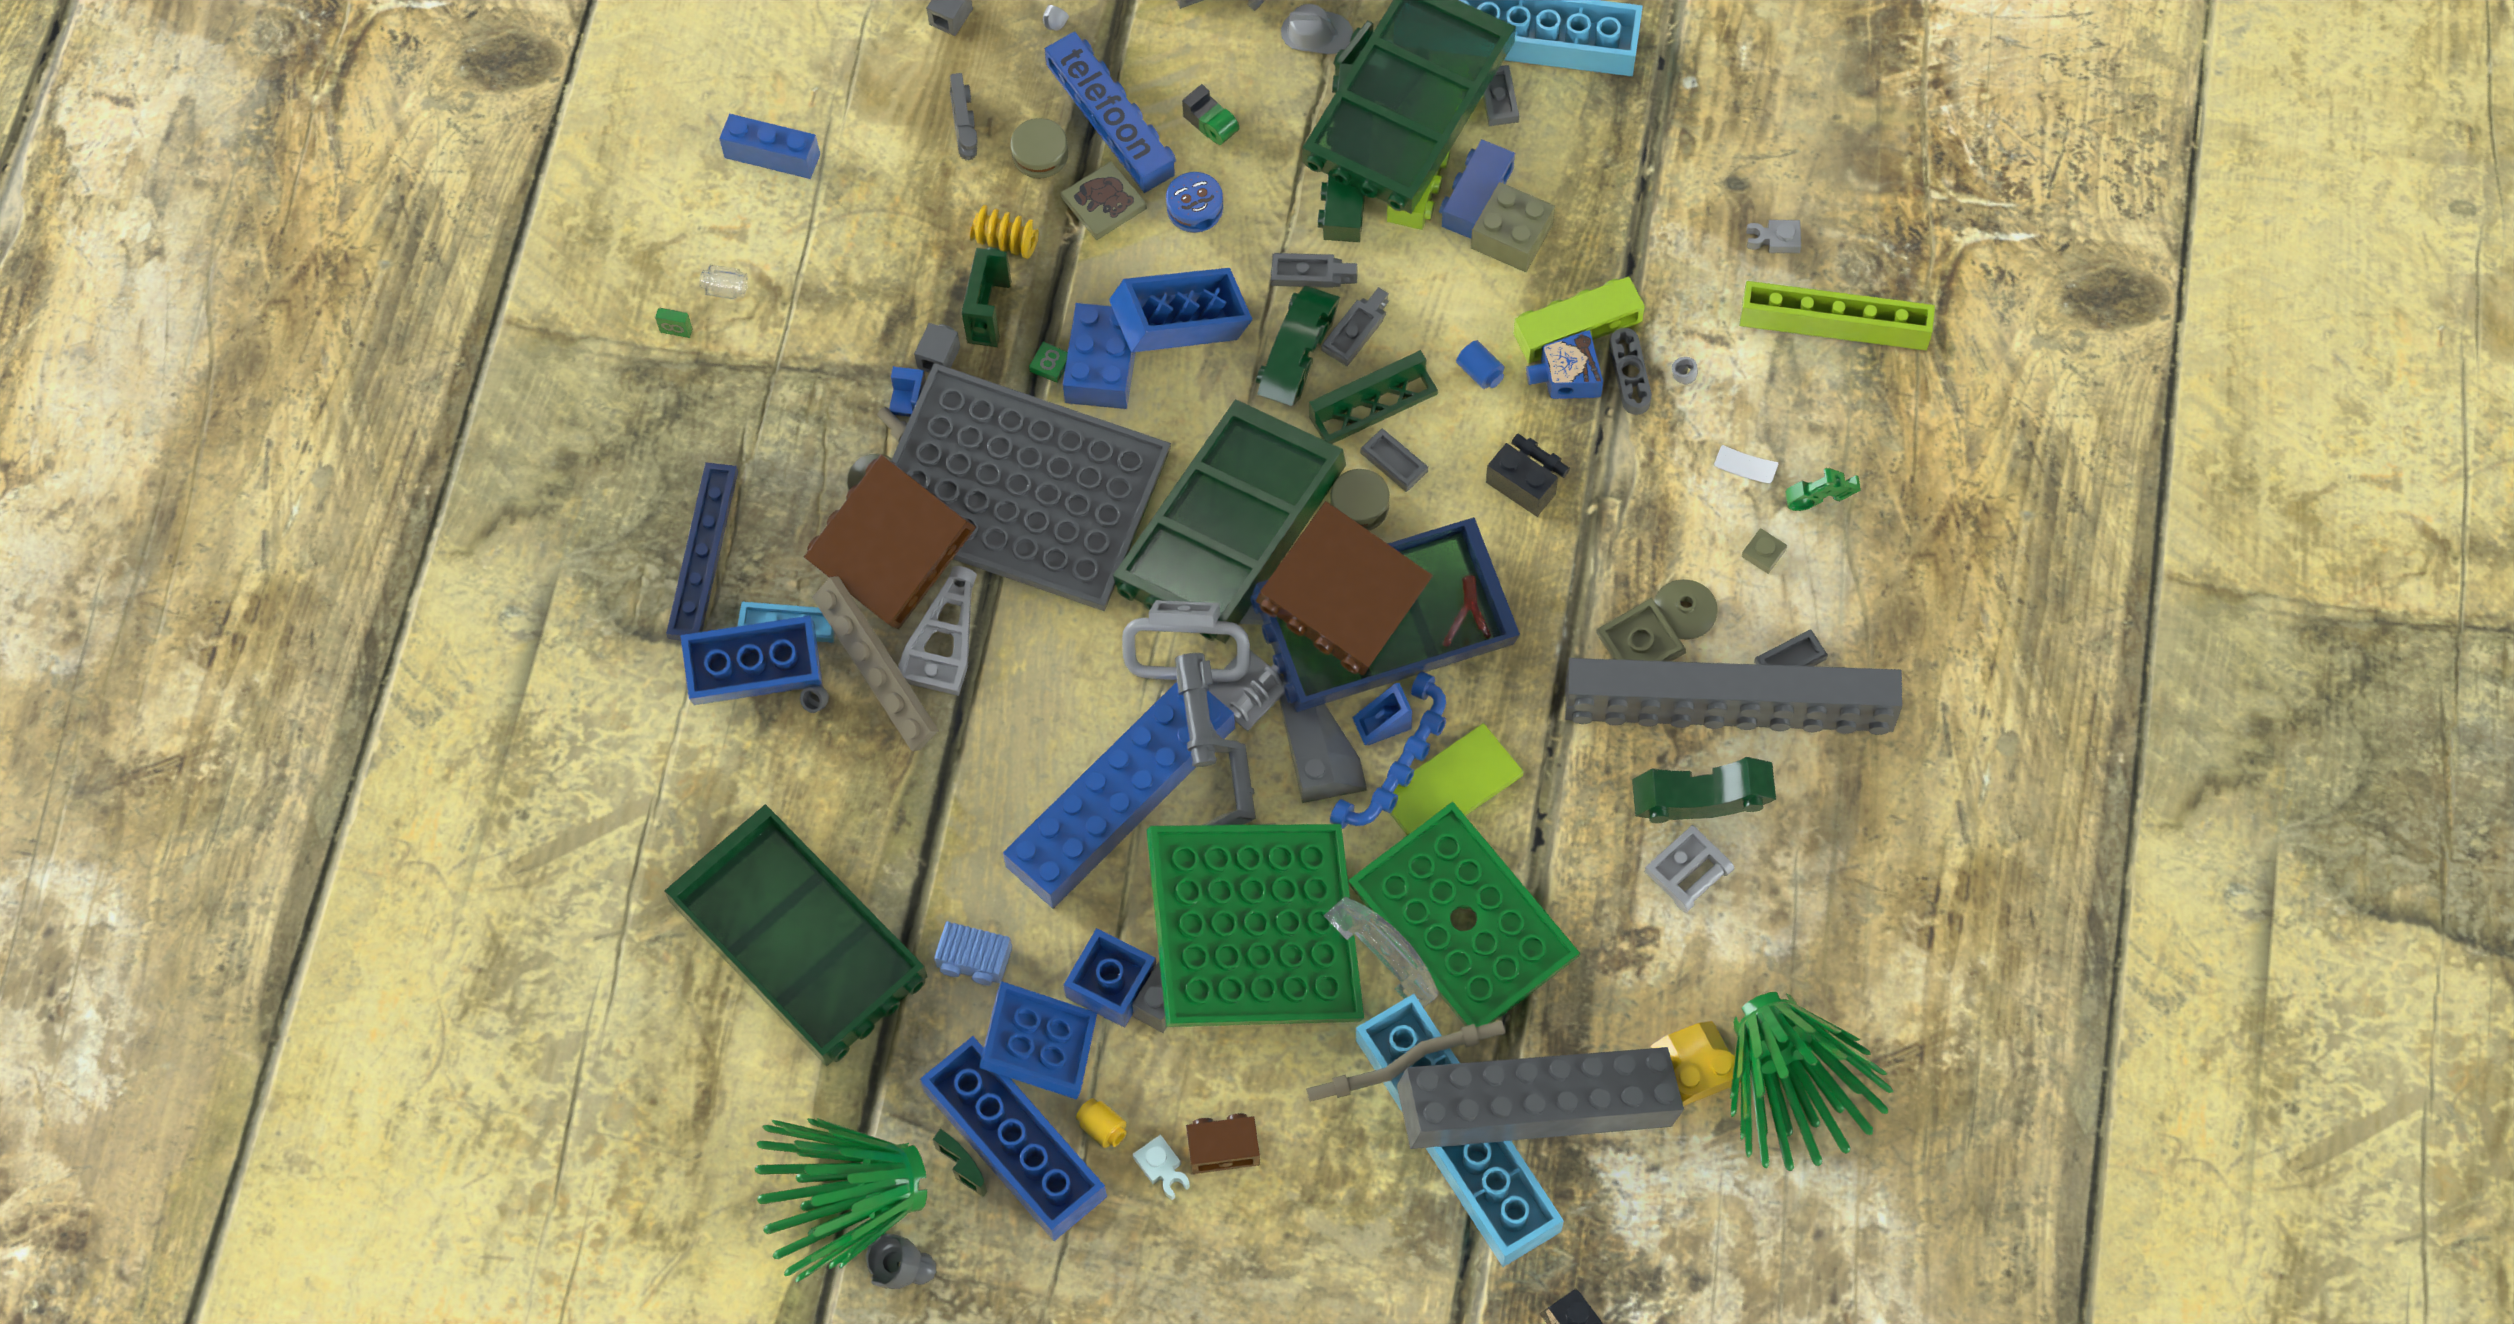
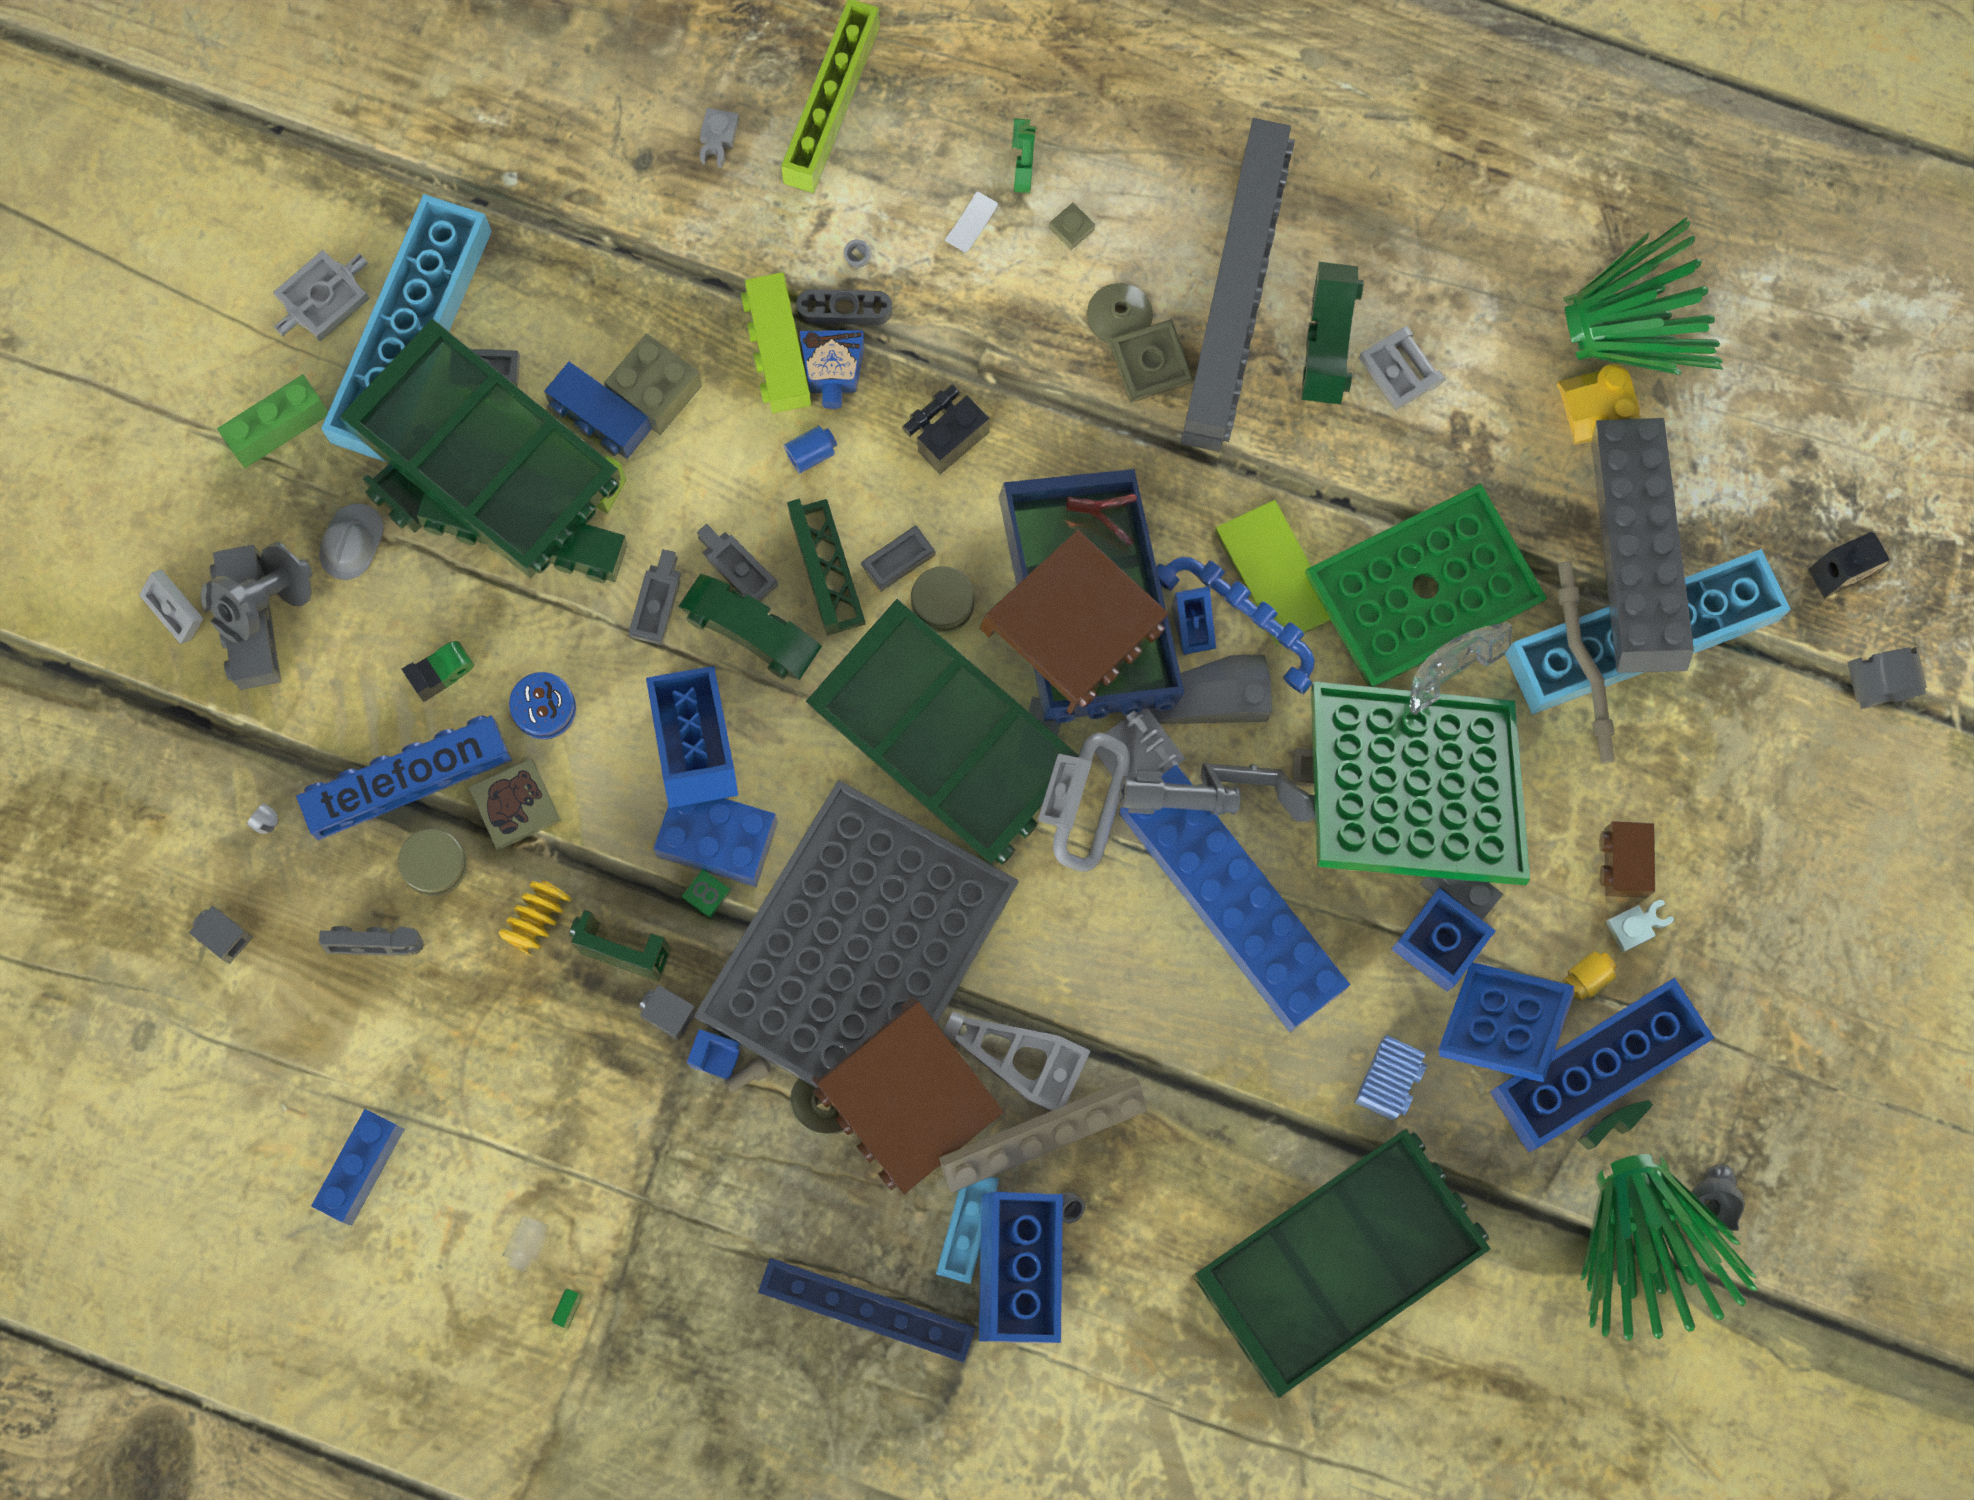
camera: 85 degrees left, 10 degrees up
dark grey tile [1754,629,1828,666] -> none

